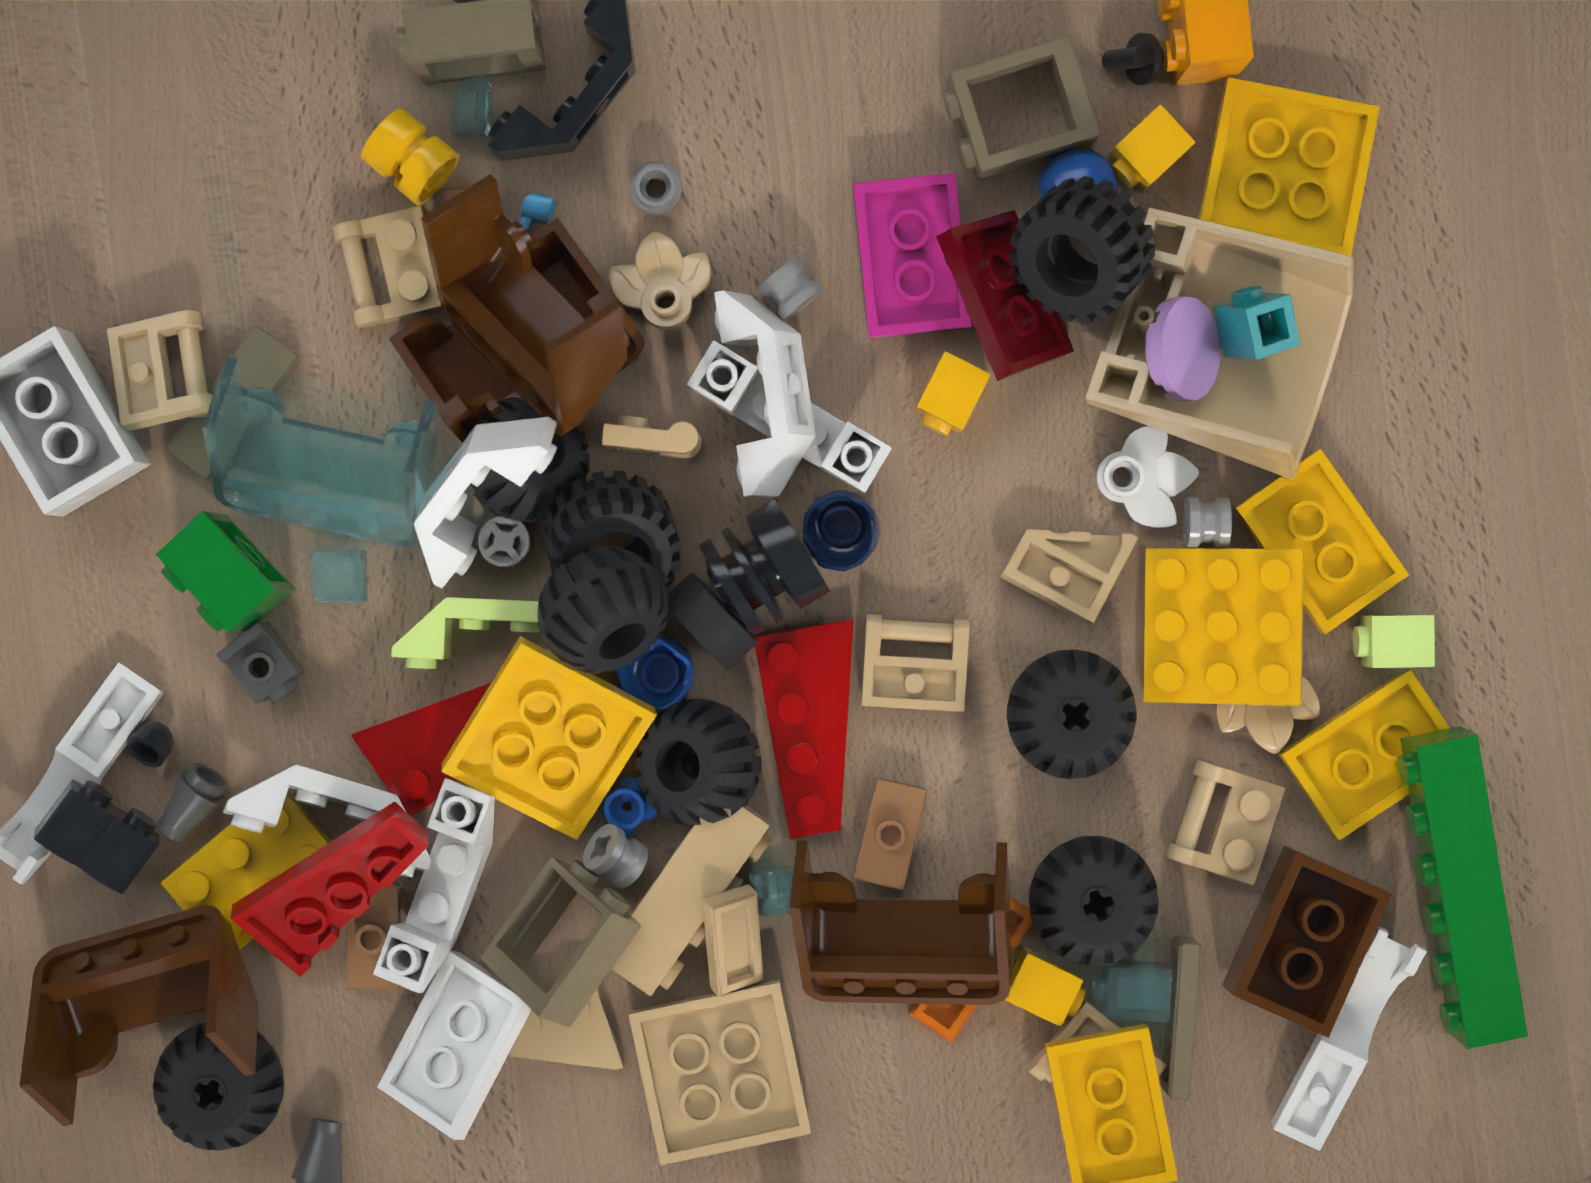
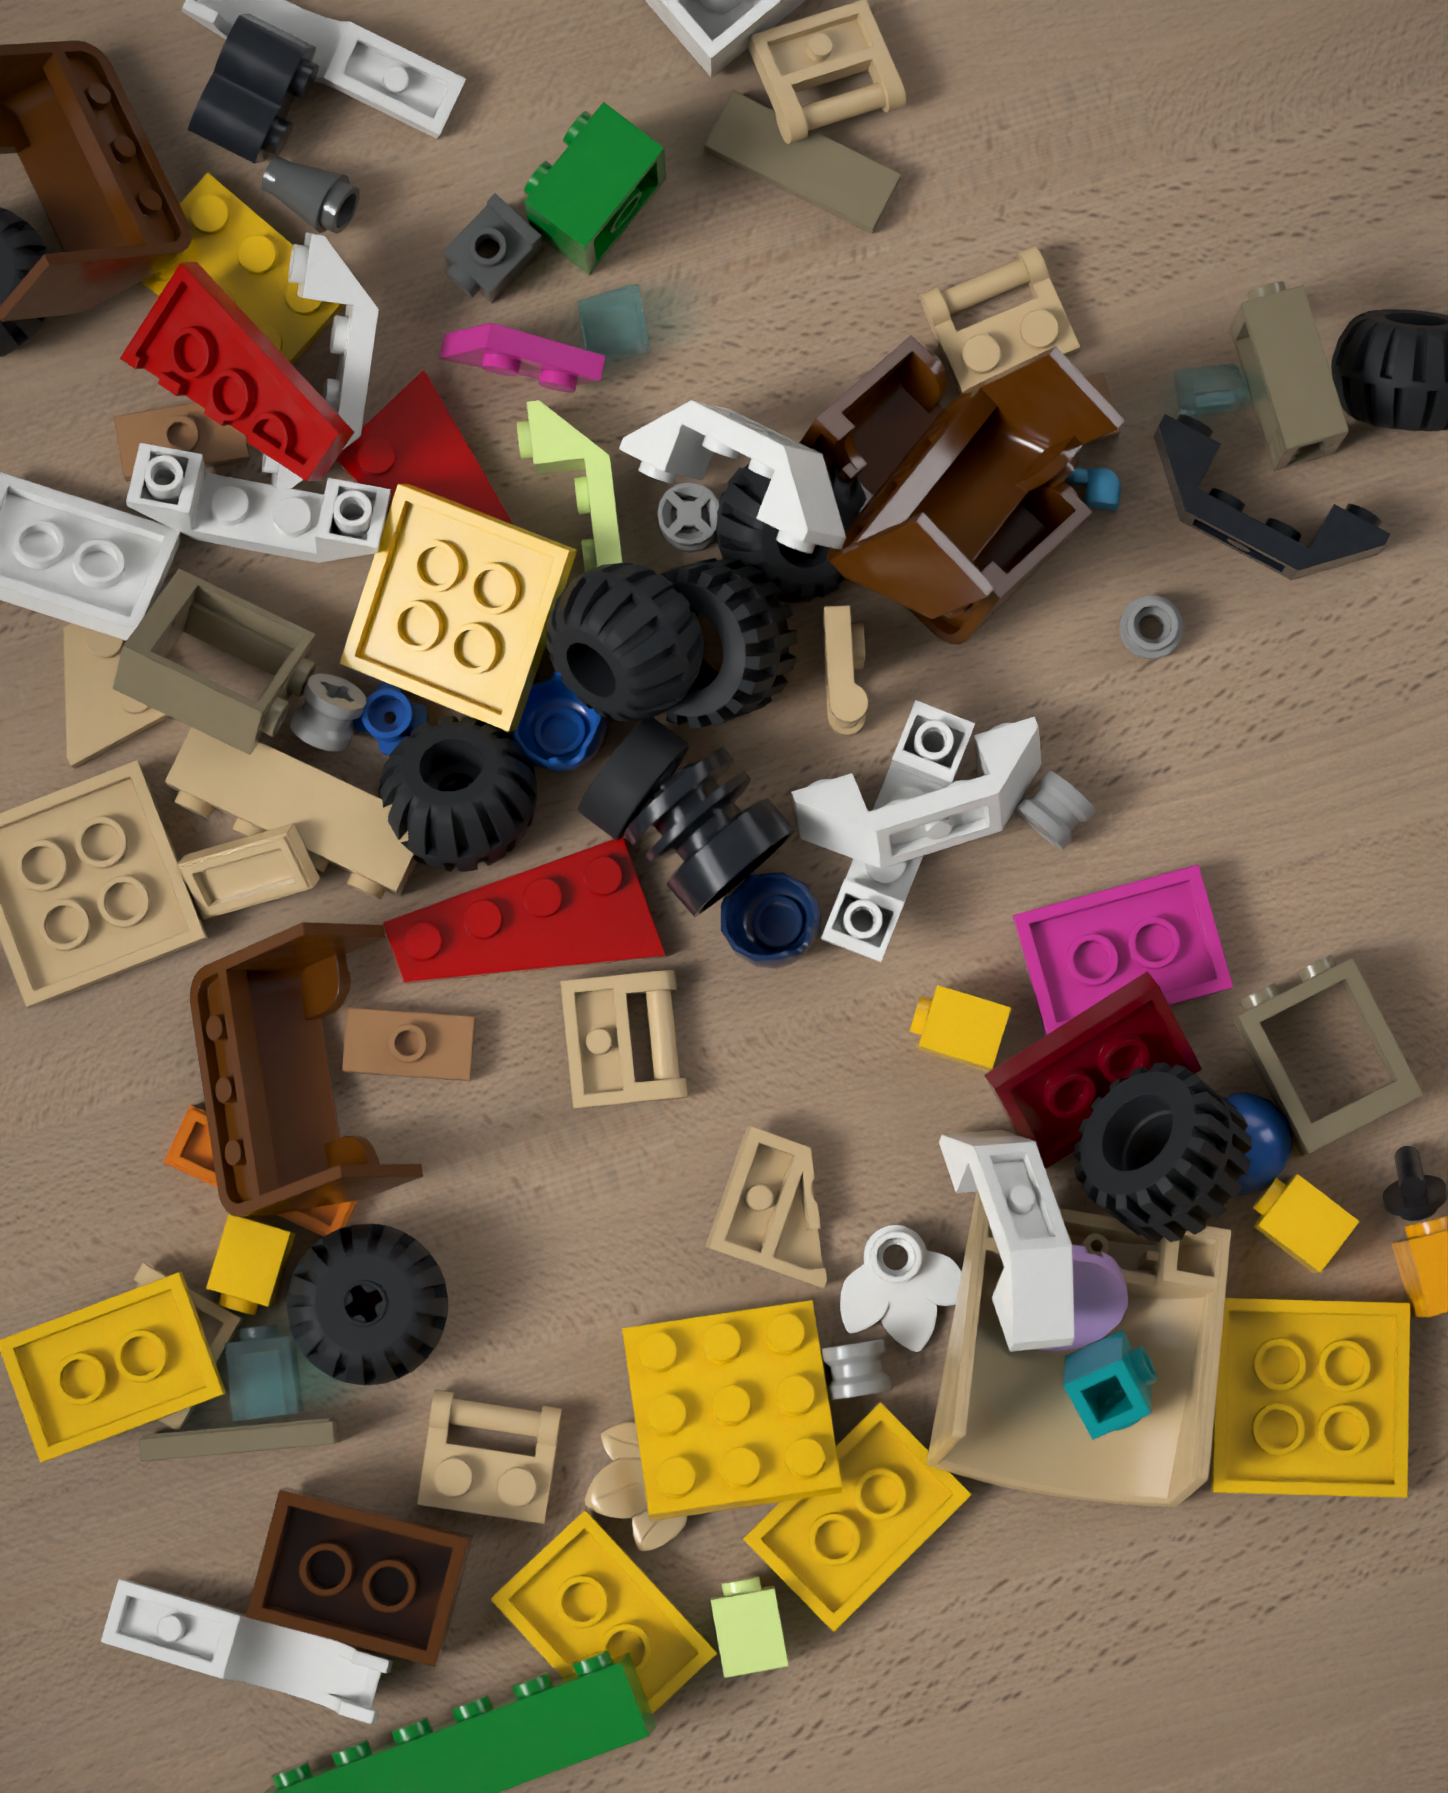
camera: 80 degrees right, 5 degrees down
black hinge [127,722,174,767] -> none
clear light blue windscreen [202,356,437,547] -> none
yellow wheel [360,107,460,206] -> none
tan plate [609,232,711,330] -> none
clear light blue wheel [749,866,794,916] -> none
black wheel [1007,649,1137,779] -> none
none -> dark pink wing [439,323,605,393]
none -> white slope [939,1130,1075,1351]

